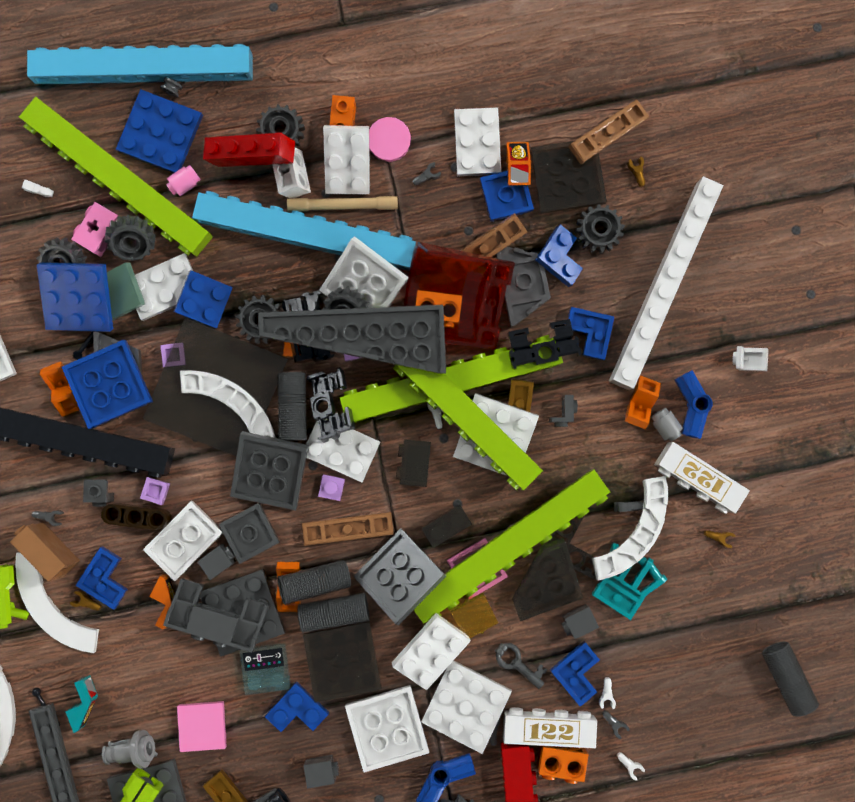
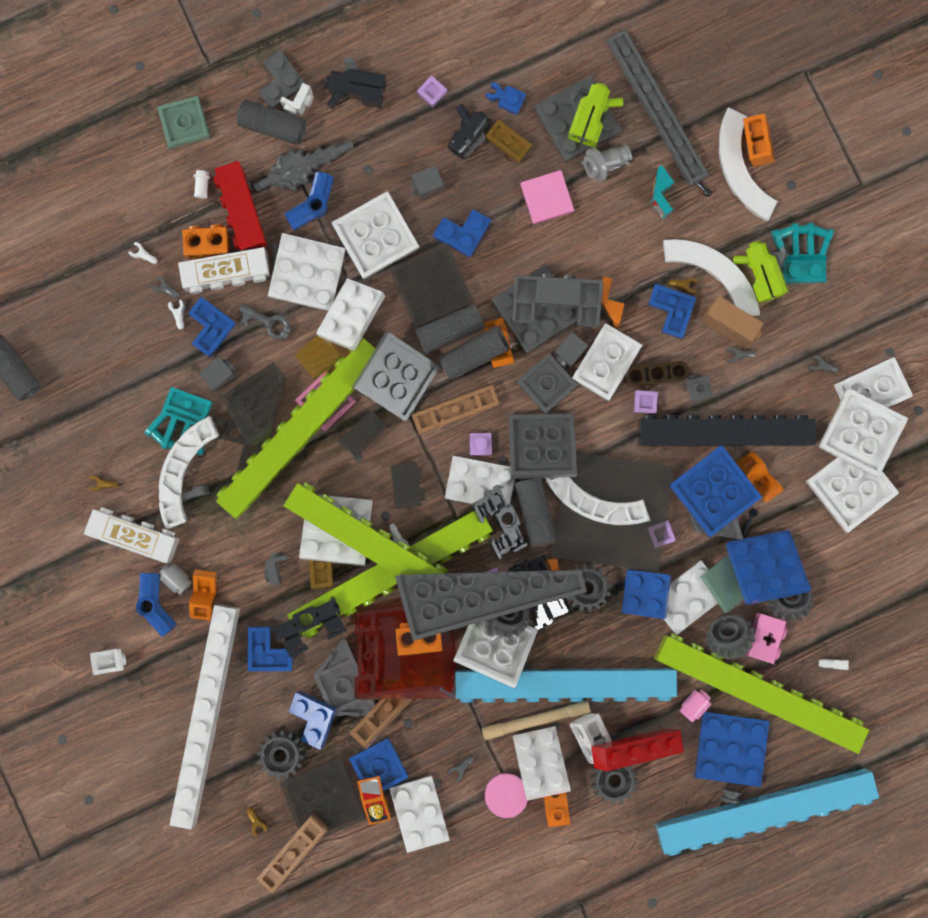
camera: 170 degrees right, 0 degrees up
clear light blue plate [240,642,291,695] -> none

